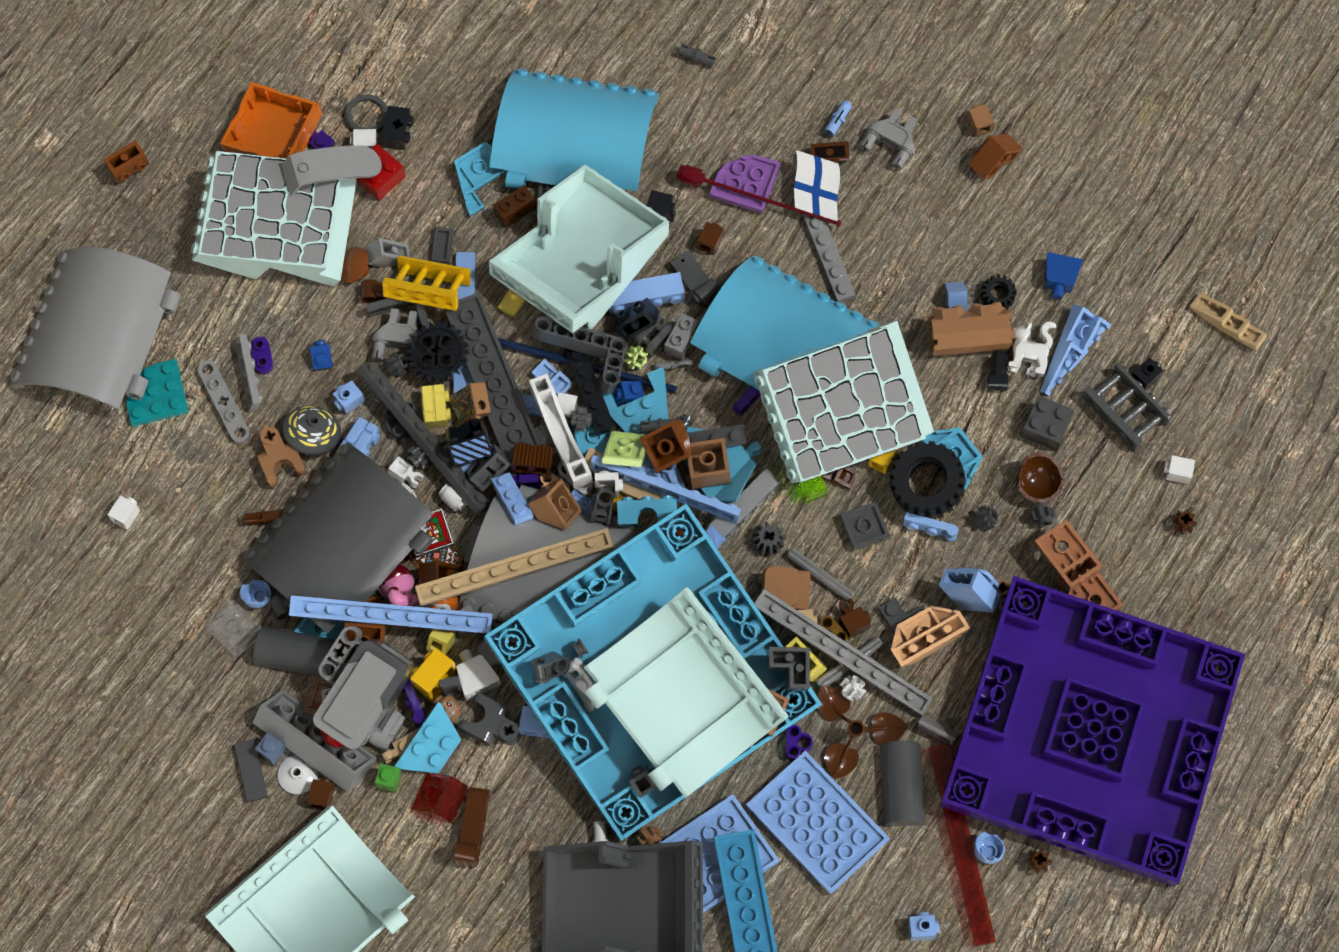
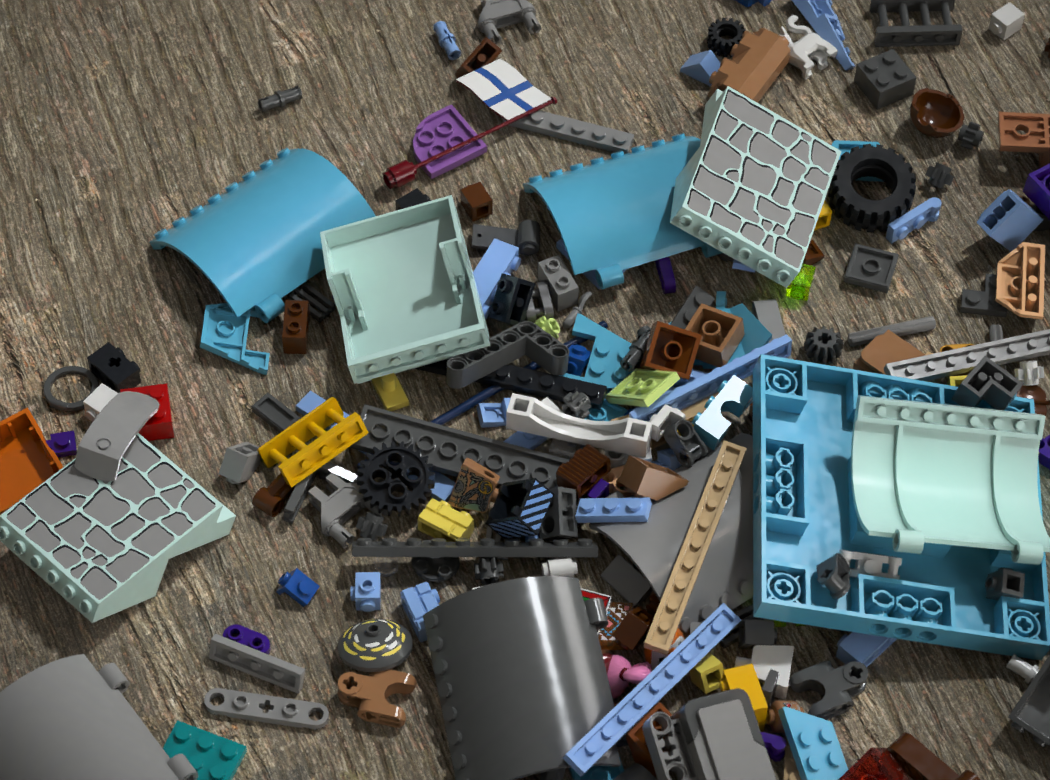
camera: 55 degrees left, 15 degrees down
reddish brown axle [243,509,282,525] -> none
dark orange dish [341,247,369,284] -> none
dark grey bush [571,638,589,658] -> none
reddish brown brick [839,598,872,639] -> none
black piece [987,352,1009,391] -> none

